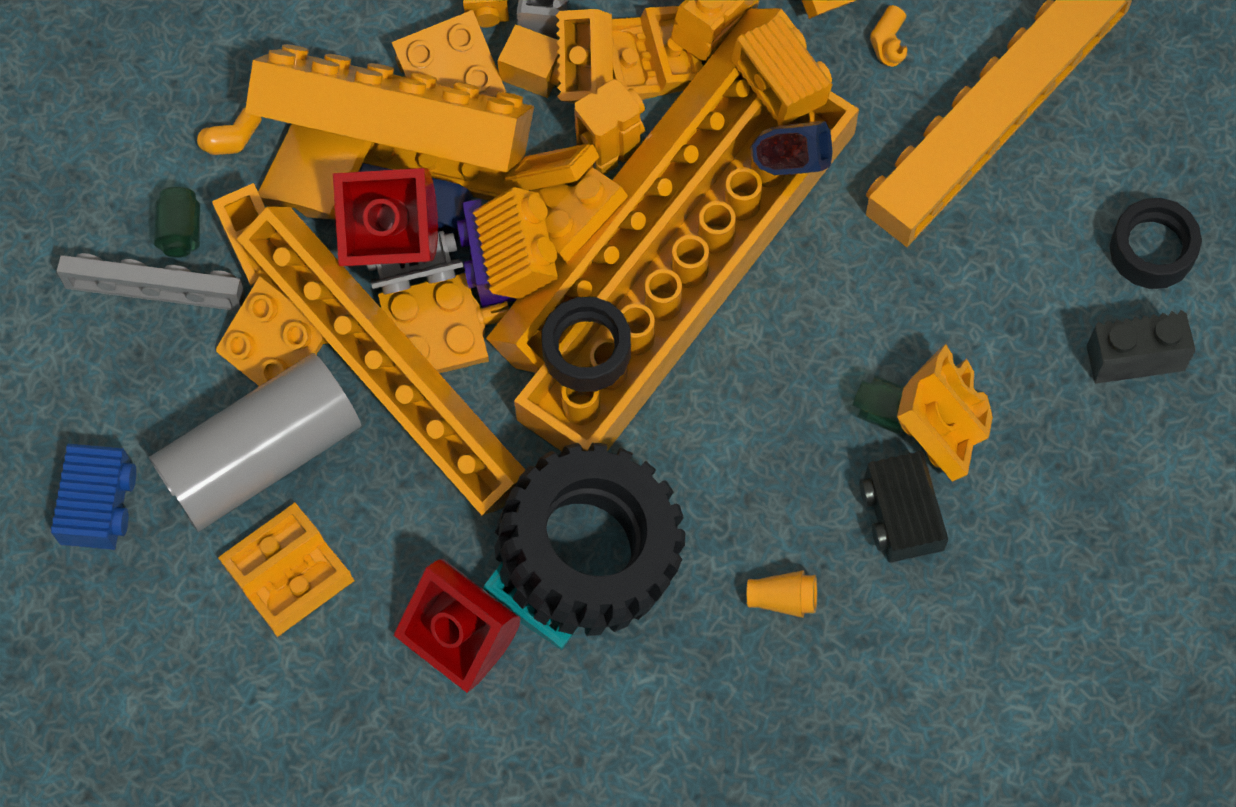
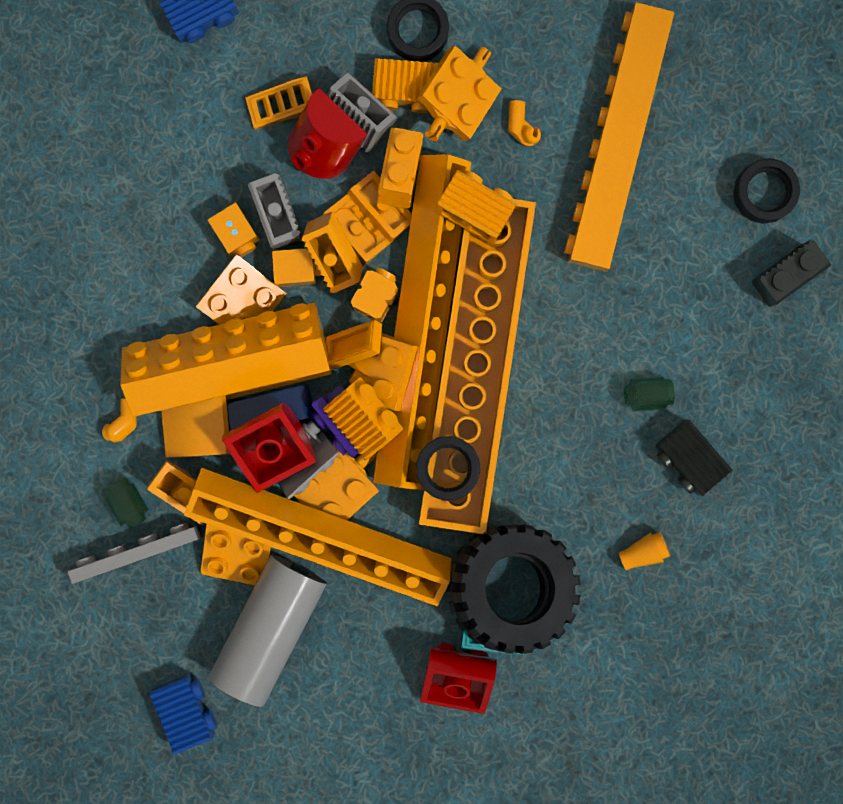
camera: 25 degrees left, 20 degrees up
light orange slope [218,503,355,637] -> none
rock [750,121,833,175] -> none
light orange plate [897,344,993,482] -> none

